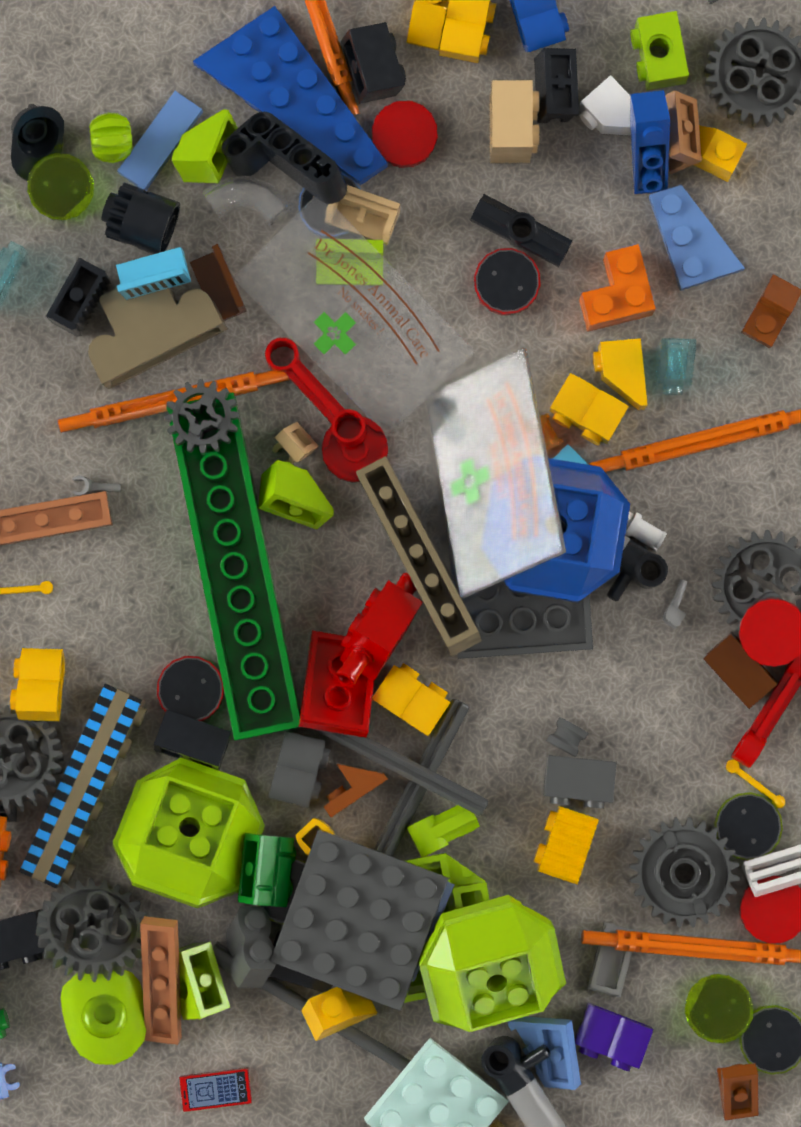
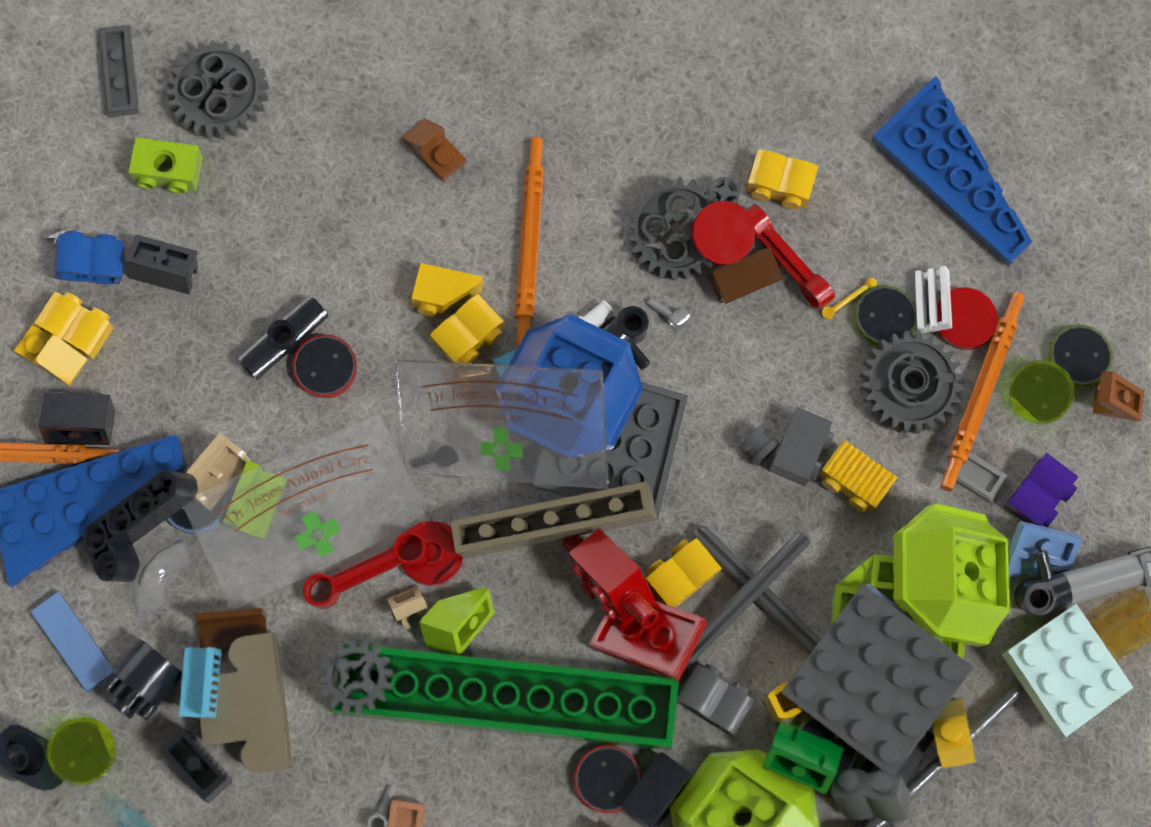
camera: 80 degrees left, 10 degrees down
orange axle [58,370,290,433] -> none
lime piece [89,112,132,163] -> none
lime slope [172,110,238,183] -> none
dark orange slope [323,764,388,817] -> none
red tile [372,100,438,168] -> none
lime piece [407,805,480,857] -> none
tan brick [490,80,539,163] -> none
white slope [579,75,631,135] -> none
orange brick [579,244,656,332] -> none
blue slope [630,90,670,194] -> none
medium blue wing [649,185,745,291] -> none
clear light blue slope [655,338,696,395] -> none
medium nougat panel [665,90,702,174] -> none
yellow slope [694,125,747,182] -> none

